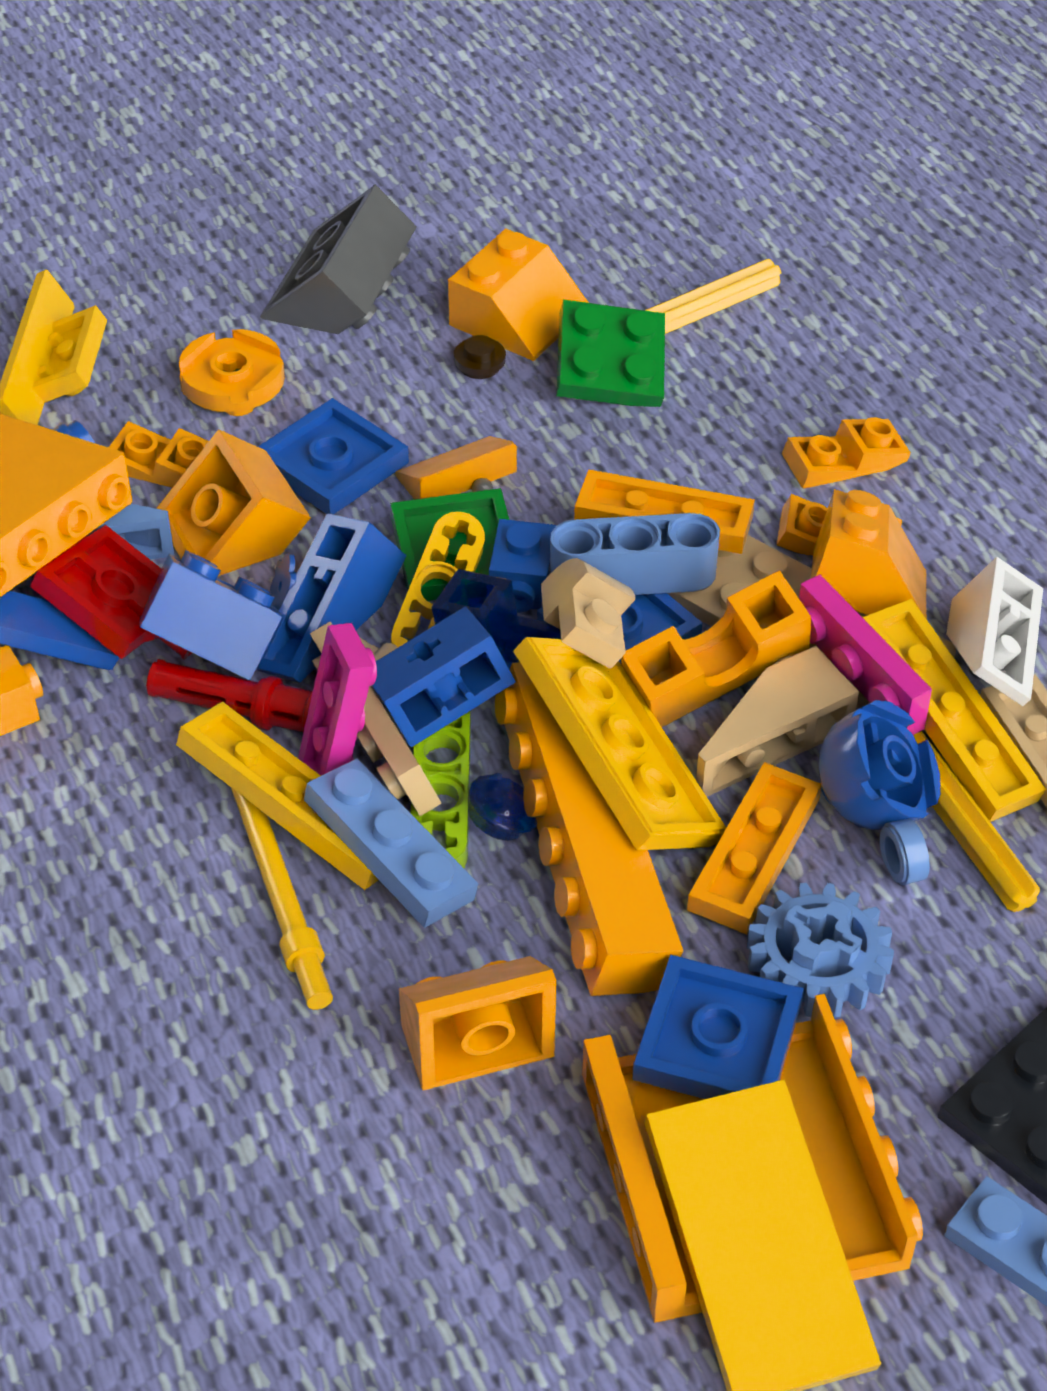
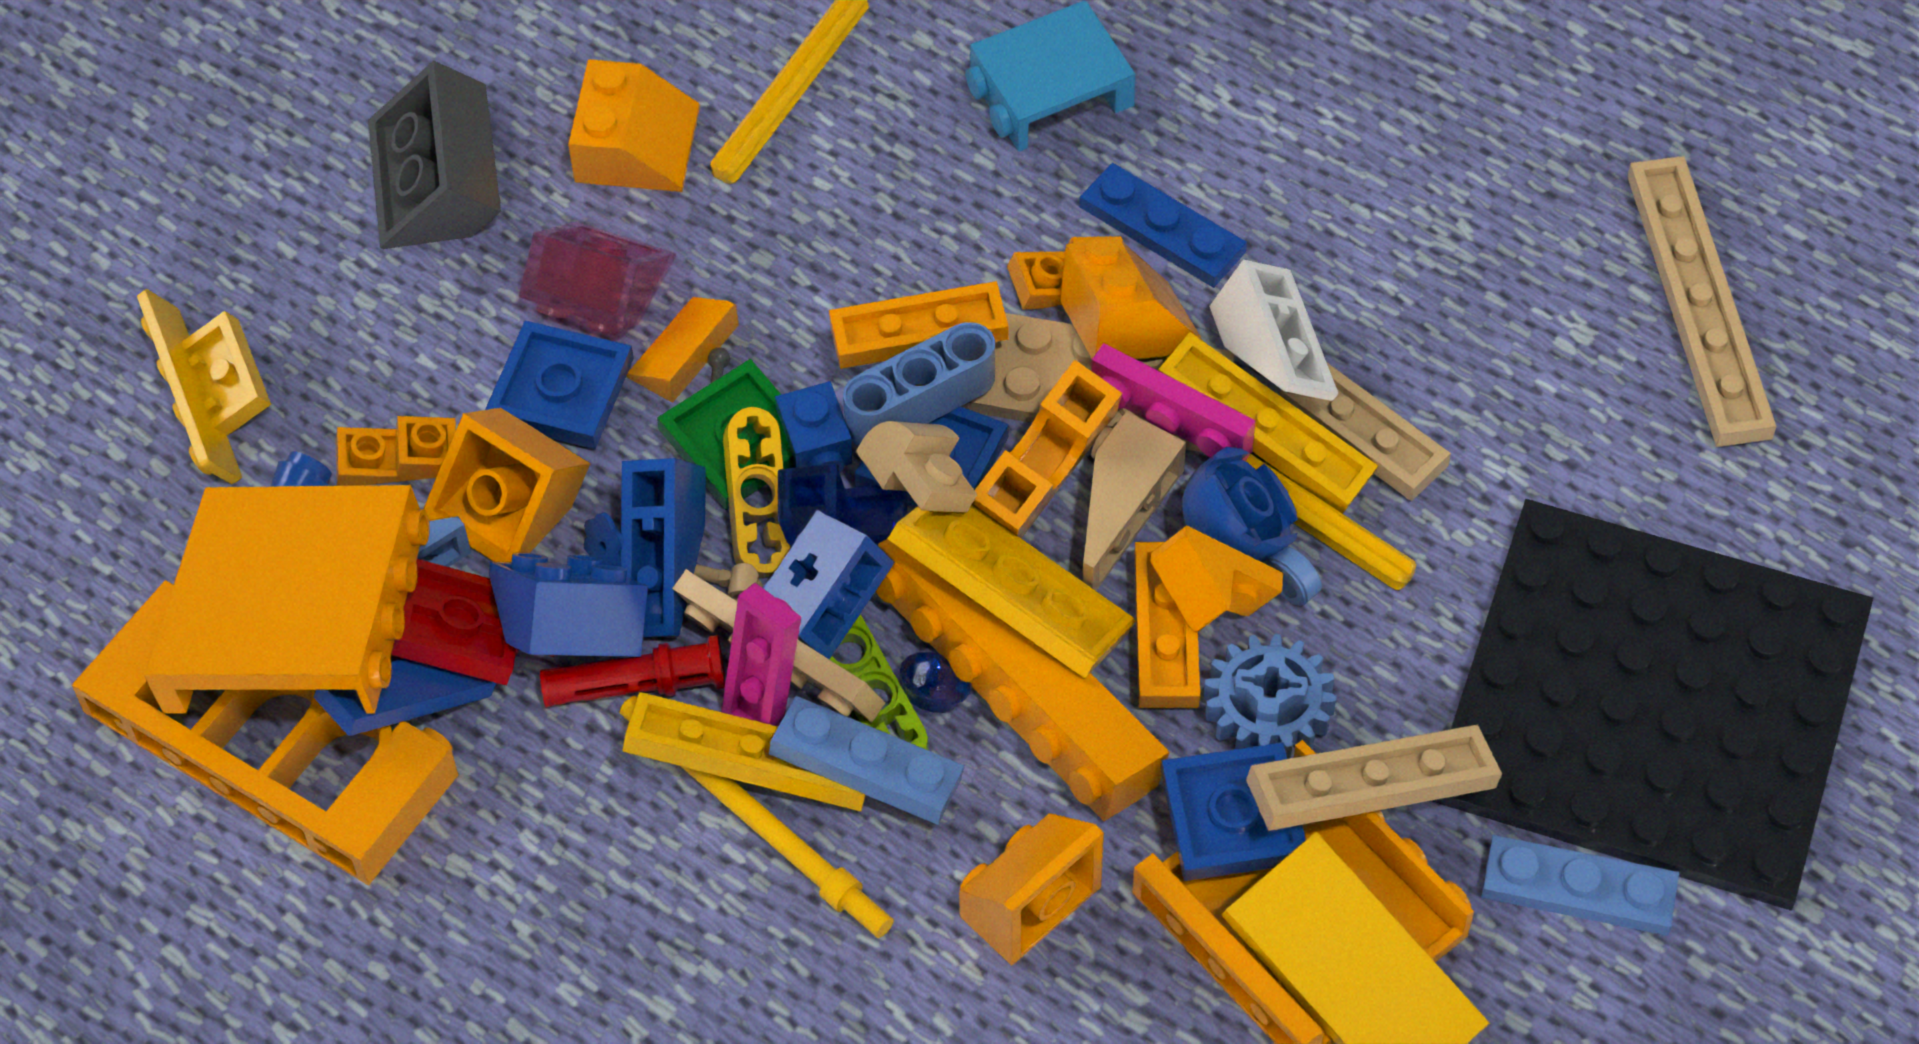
camera: 25 degrees left, 10 degrees up
light orange plate [179,329,285,416] -> none
dark brown plate [454,335,506,379] -> none
green plate [556,299,665,407] -> none
light orange slope [782,417,911,488] -> none
none -> clear pink slope [519,222,676,335]
none -> dark azure panel [965,0,1136,152]
none -> blue plate [1079,162,1247,288]
none -> light orange slope [1151,525,1283,632]
none -> tan plate [1246,725,1502,831]

